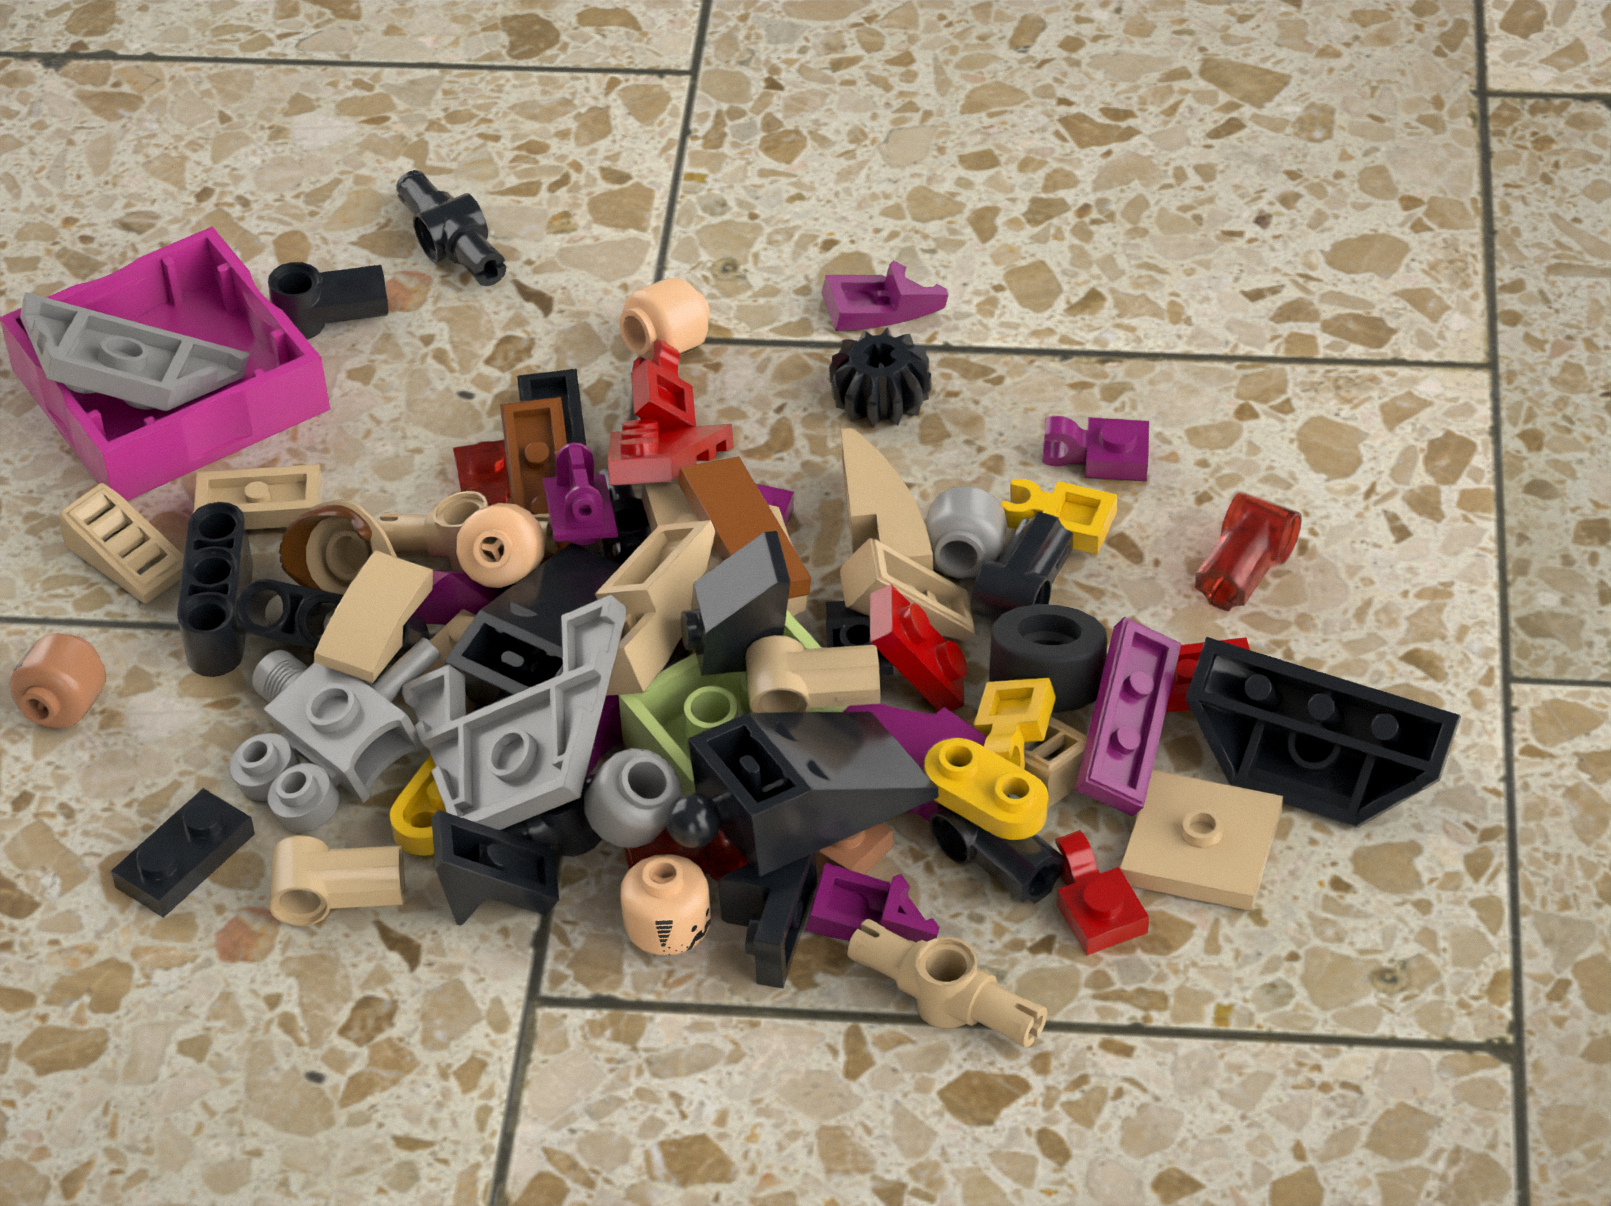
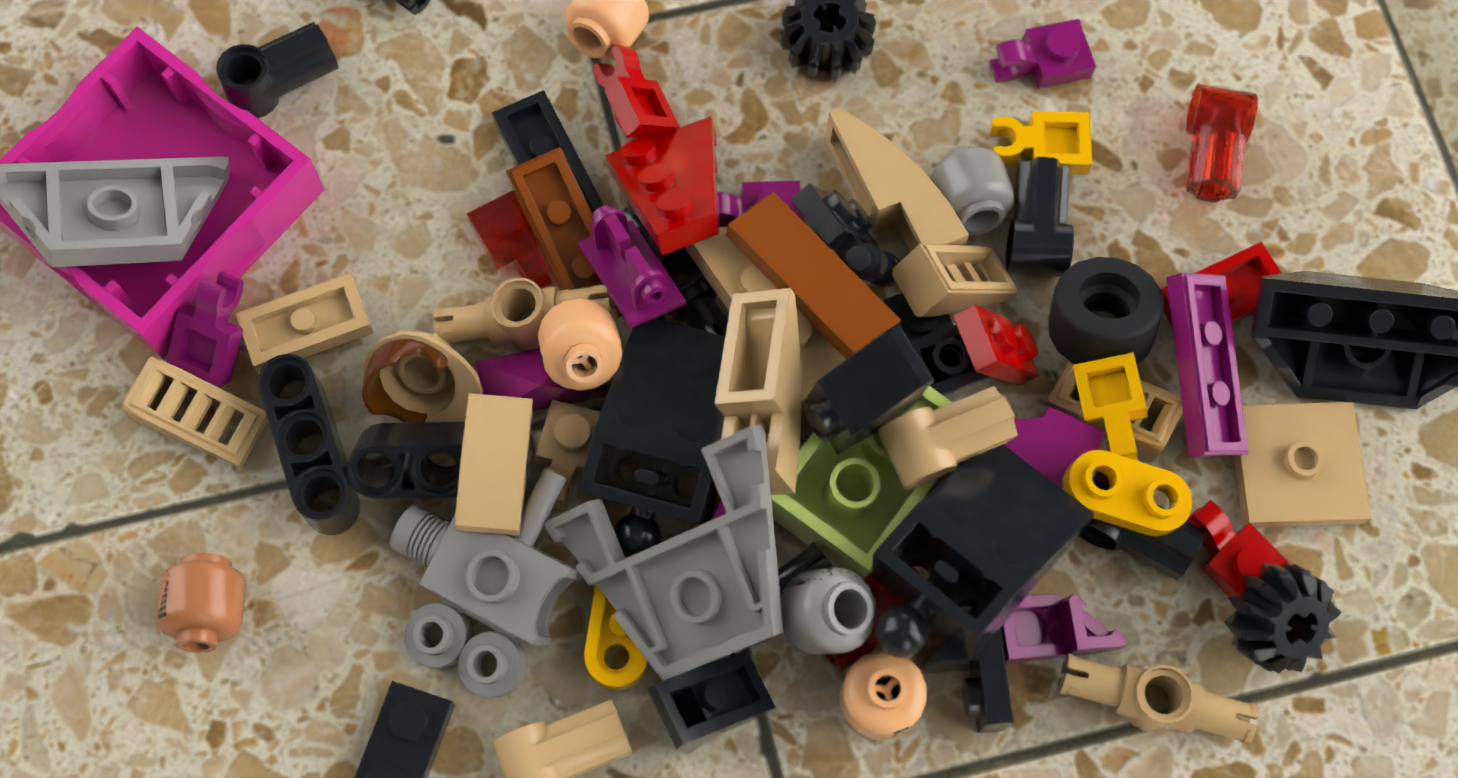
camera: 25 degrees left, 25 degrees up
none -> magenta plate [166,271,244,388]
none -> black plate [791,183,900,287]
none -> black gear [1224,562,1341,673]

